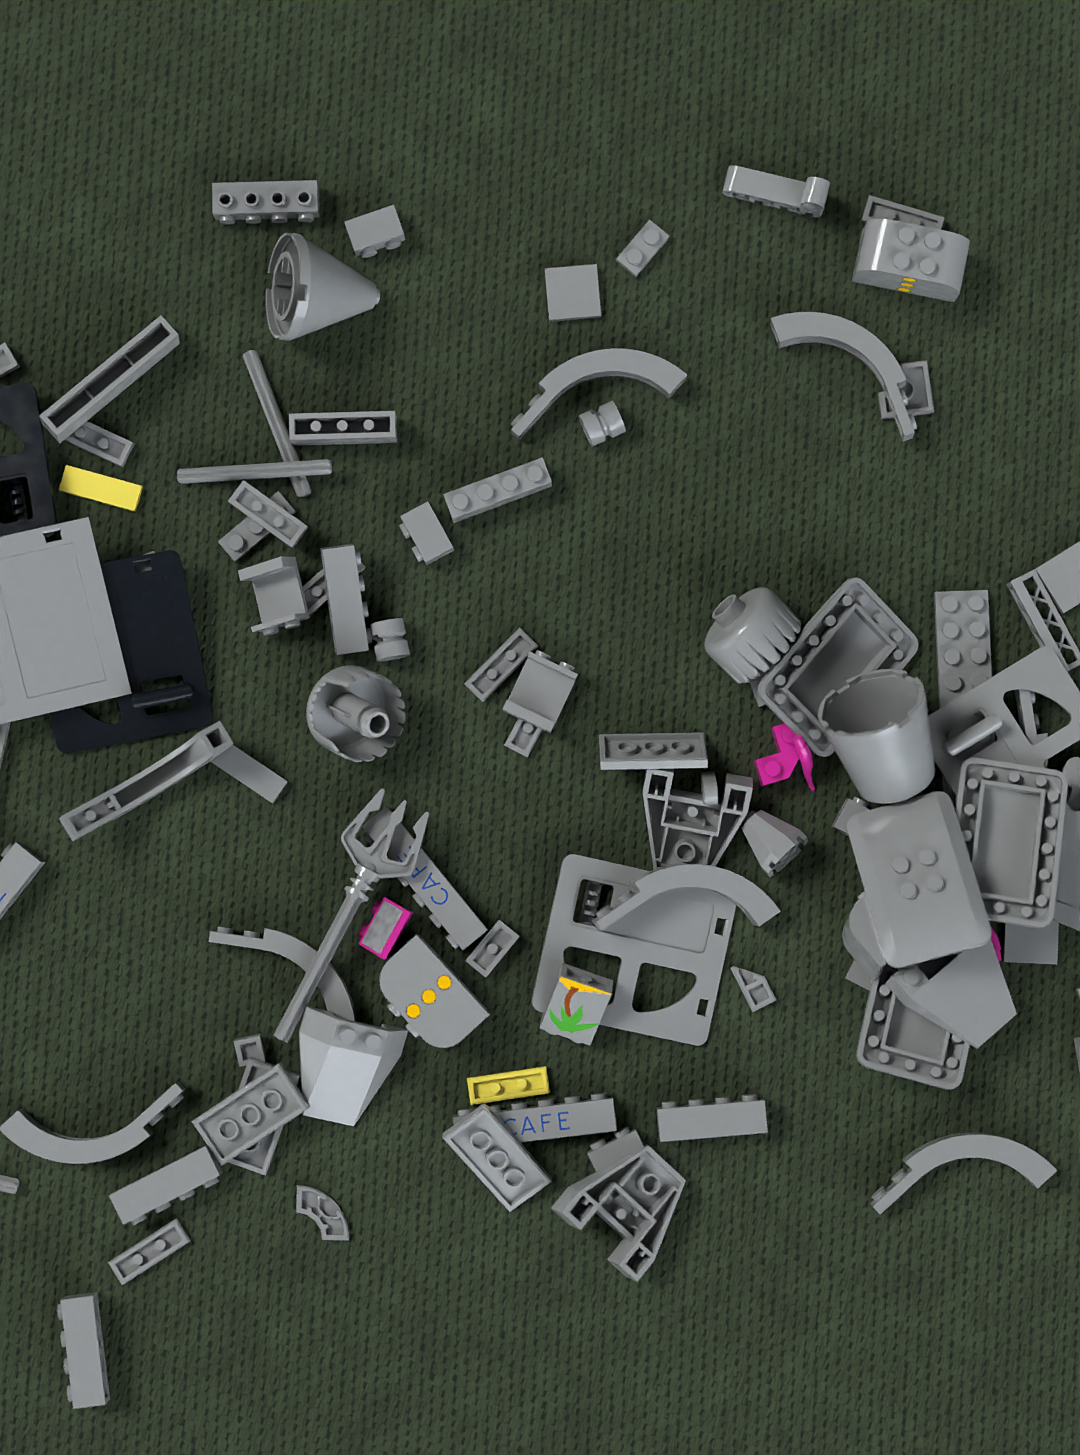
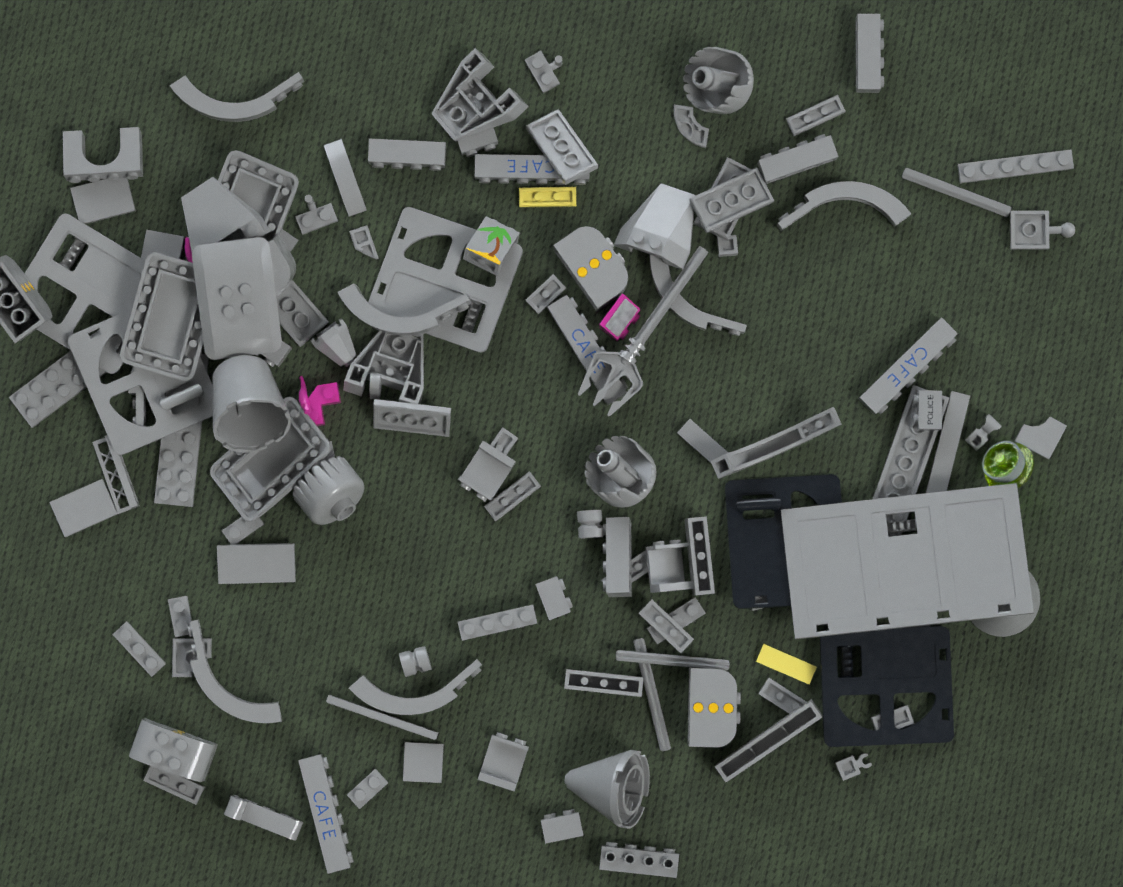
camera: 175 degrees left, 0 degrees up
none -> light grey plate [112,621,166,677]
none -> light grey plate [168,596,192,637]
none -> light grey tile [217,543,296,584]
none -> light grey plate [222,517,264,545]
none -> light grey tile [276,280,329,347]
none -> light grey plate [295,195,338,235]
none -> light grey brick [298,754,354,874]
none -> light grey slope [324,139,367,217]
none -> light grey tile [326,695,439,740]
none -> light grey panel [478,732,529,791]
none -> light grey plate [525,51,562,94]
none -> light grey piece [683,47,754,114]
none -> light grey brick [684,516,715,596]
none -> light grey brick [688,668,741,747]

